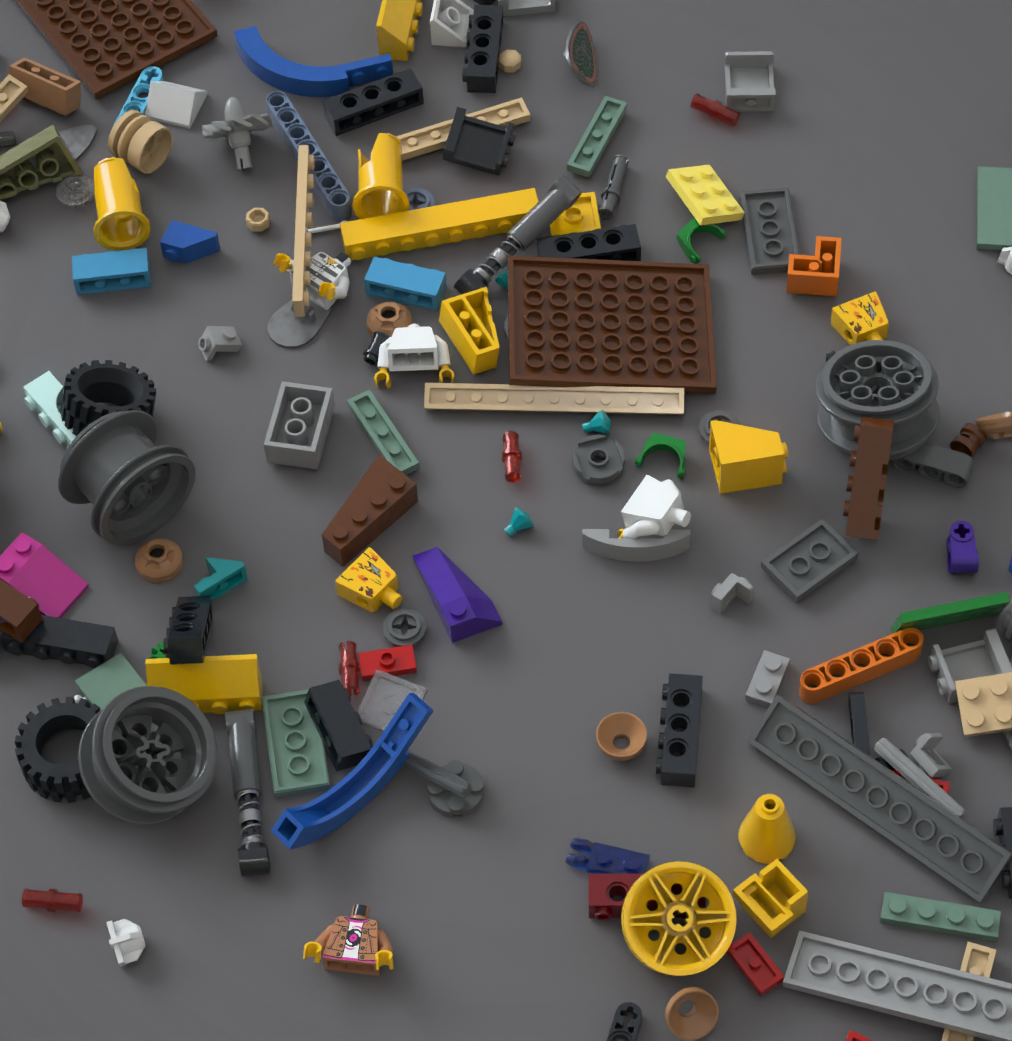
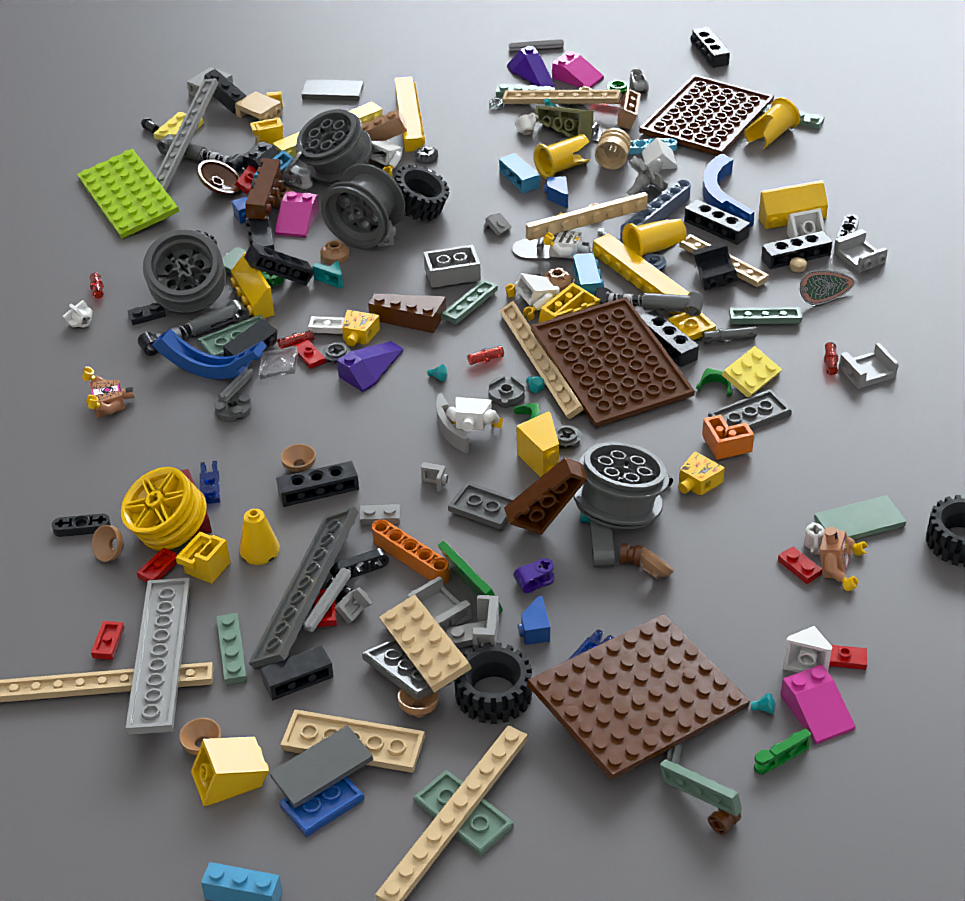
camera: 65 degrees right, 15 degrees down
none -> black plate [127,303,166,325]
none -> white plate [308,316,345,334]

